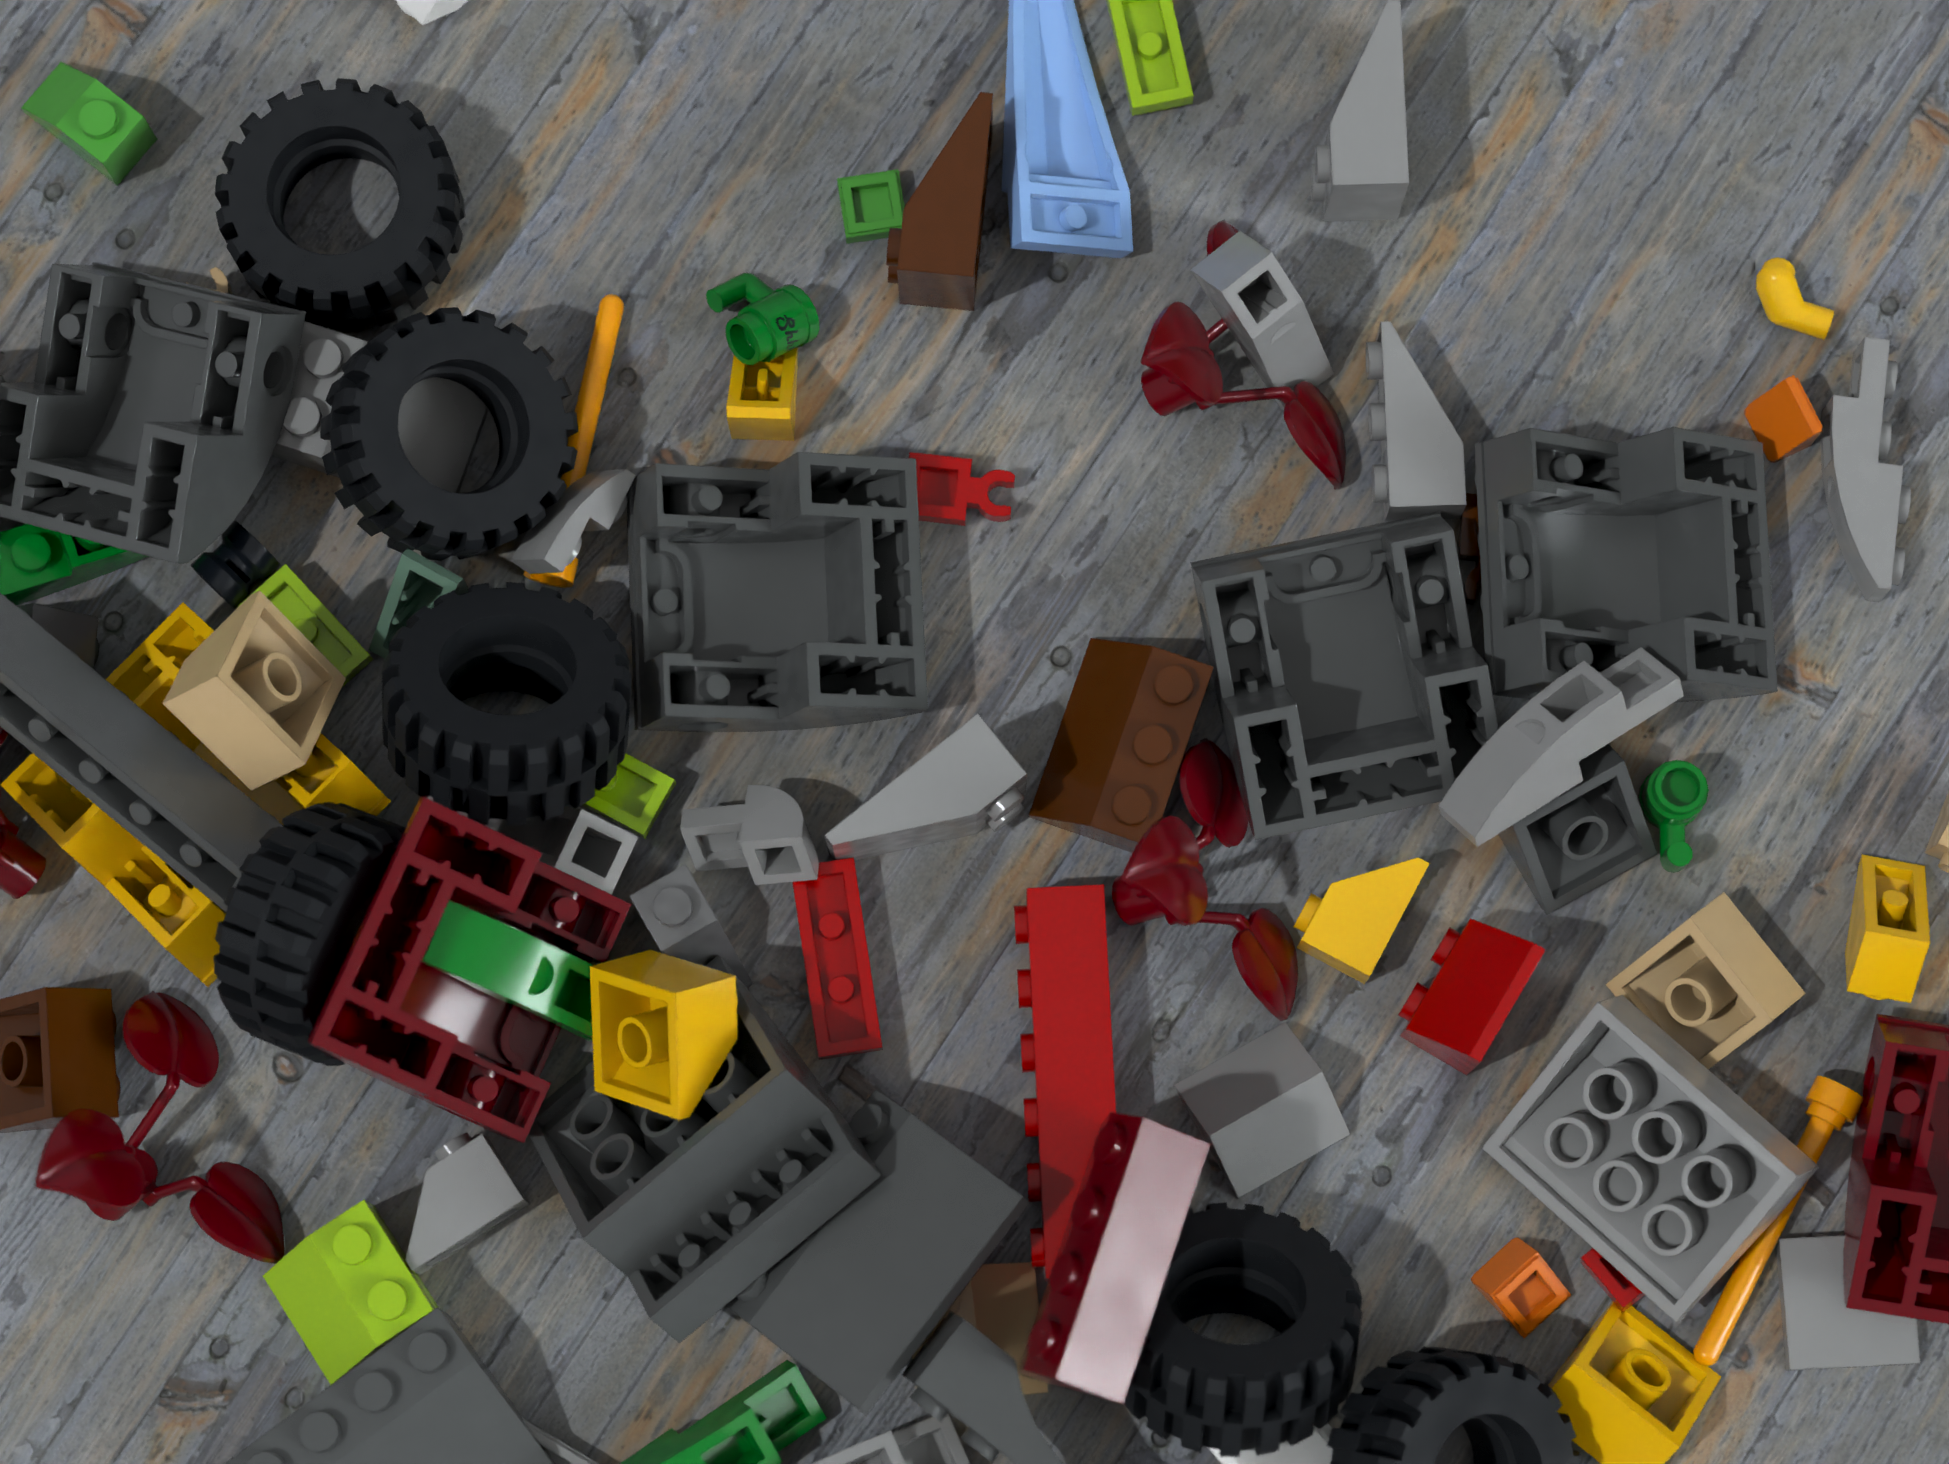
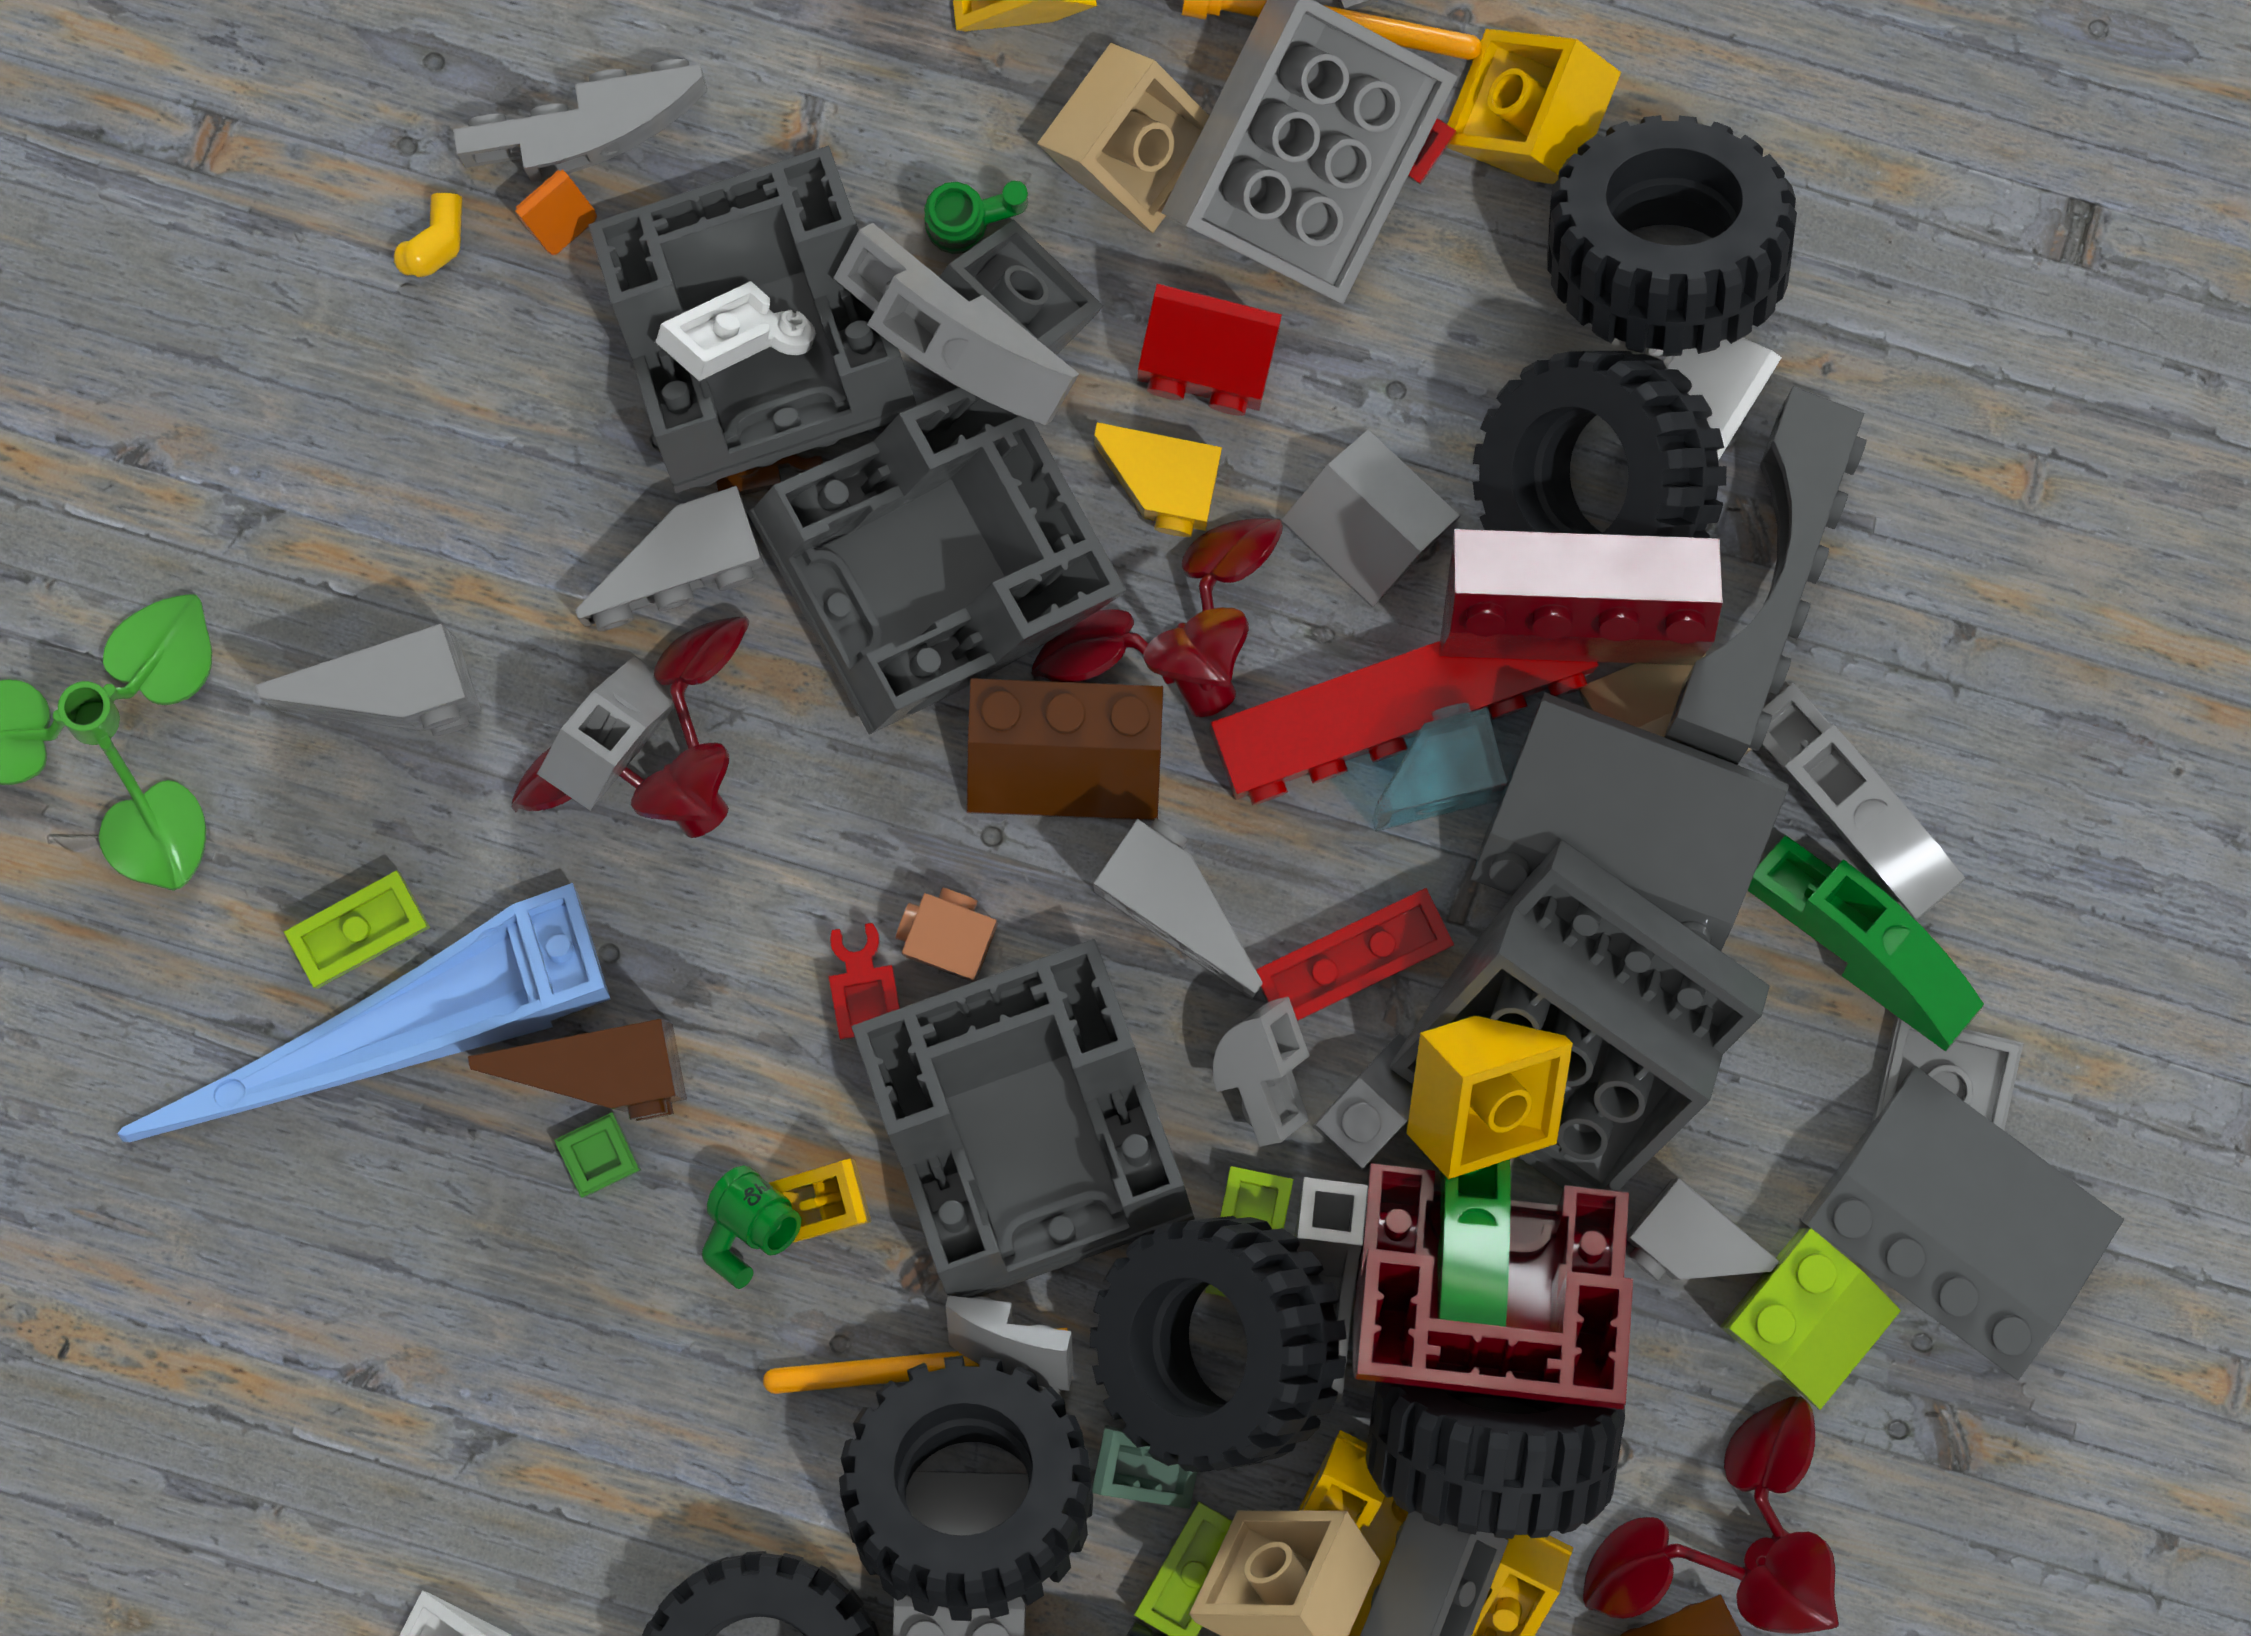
camera: 110 degrees left, 5 degrees up
orange slope [1471,1238,1571,1338] -> none
none -> white hinge [656,281,816,381]
none -> nougat brick [895,887,998,982]
none -> clear light blue slope [1372,703,1507,832]

